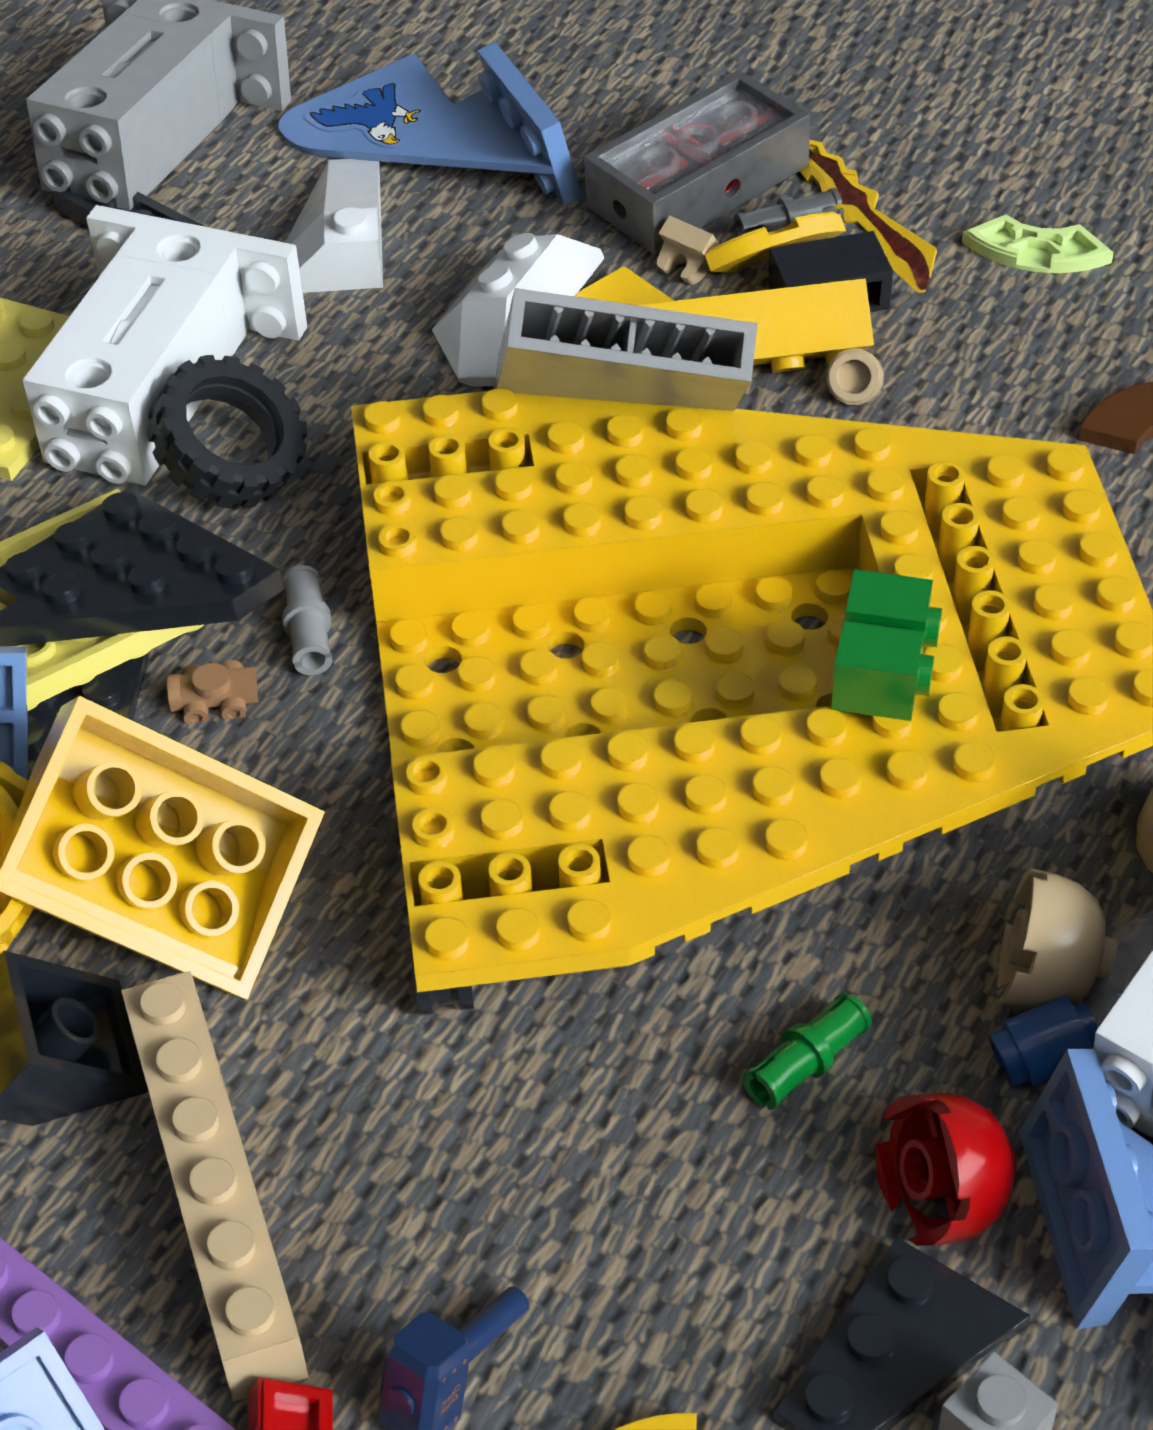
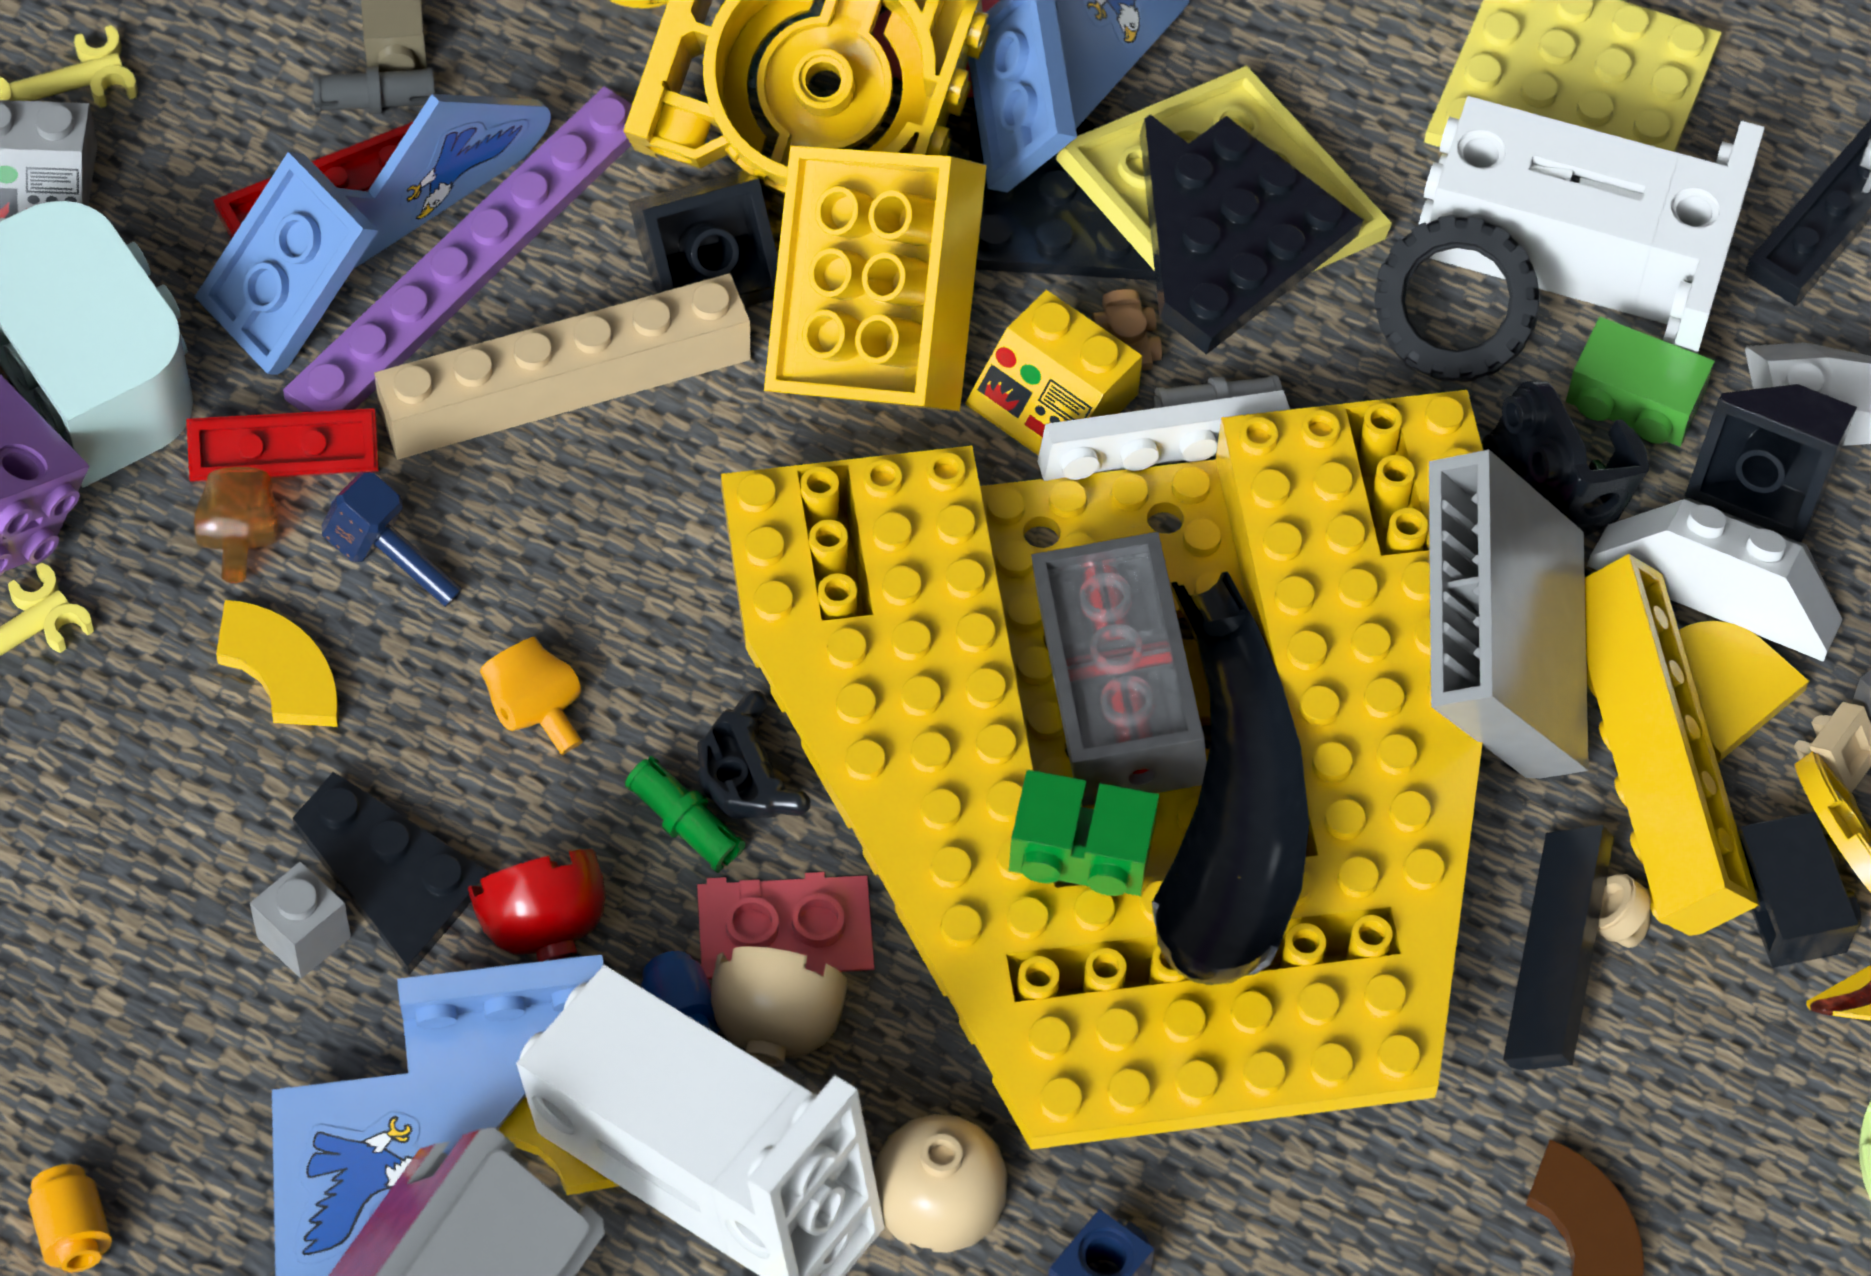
camera: 85 degrees right, 10 degrees up
none -> light orange piece [480,637,583,755]
none -> black piece [697,690,811,819]
none -> coral piece [697,872,874,979]
none -> yellow slope [966,289,1143,456]
none -> brick [1031,532,1206,807]
none -> white plate [1037,390,1290,481]
none -> black animal [1152,571,1309,985]
none -> black piece [1481,380,1649,536]
none -> black tile [1503,825,1614,1071]
none -> bright green brick [1566,316,1715,447]
none -> black slope [1685,384,1857,543]

